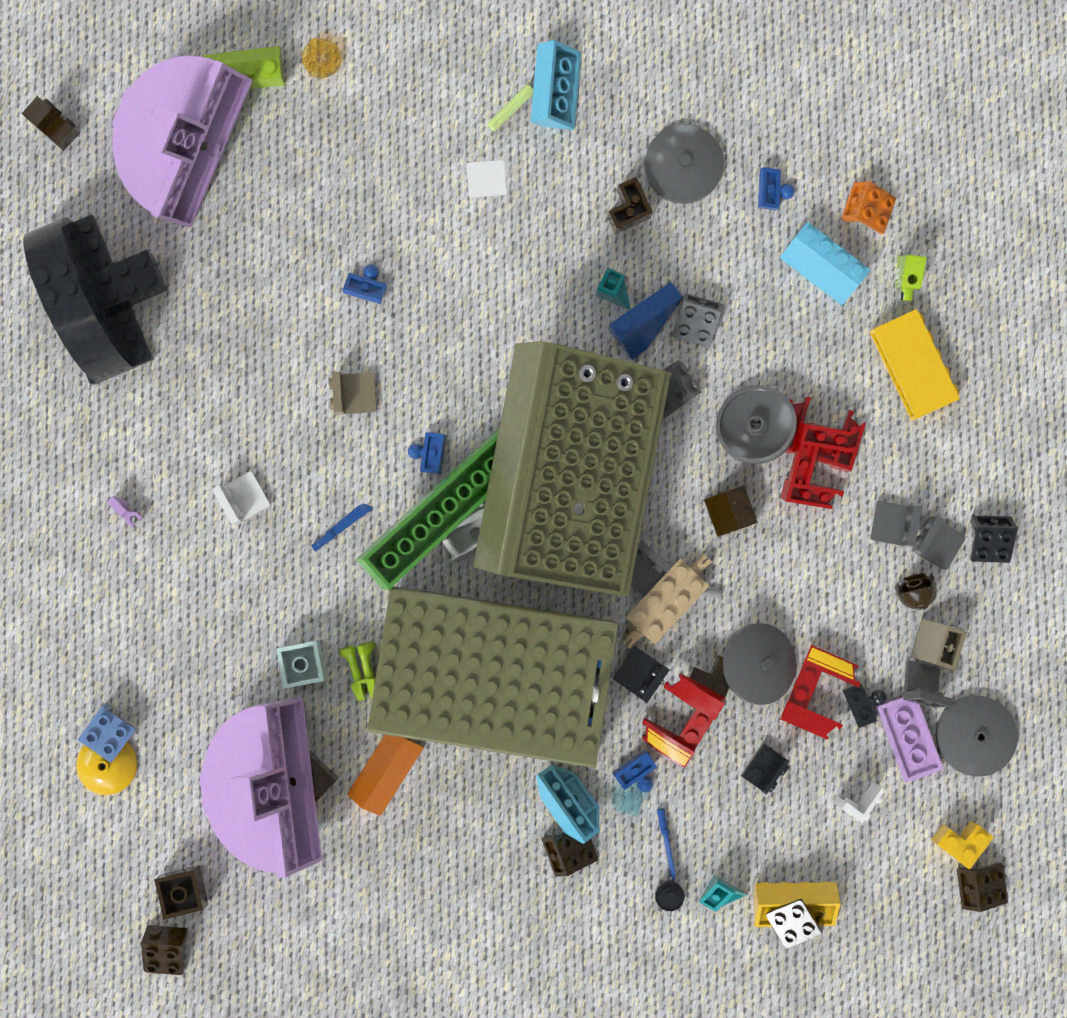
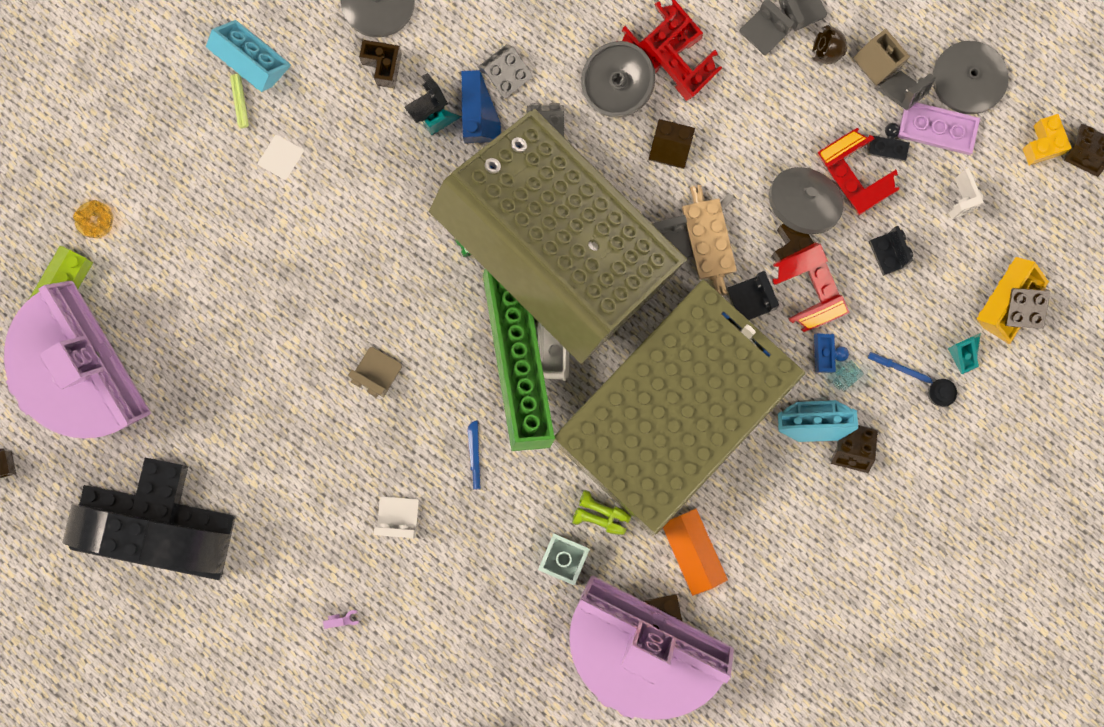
camera: 50 degrees left, 5 degrees down
blue plate [343,264,387,304] -> none
blue plate [407,432,447,474] -> none
none -> black bracket [404,73,448,123]

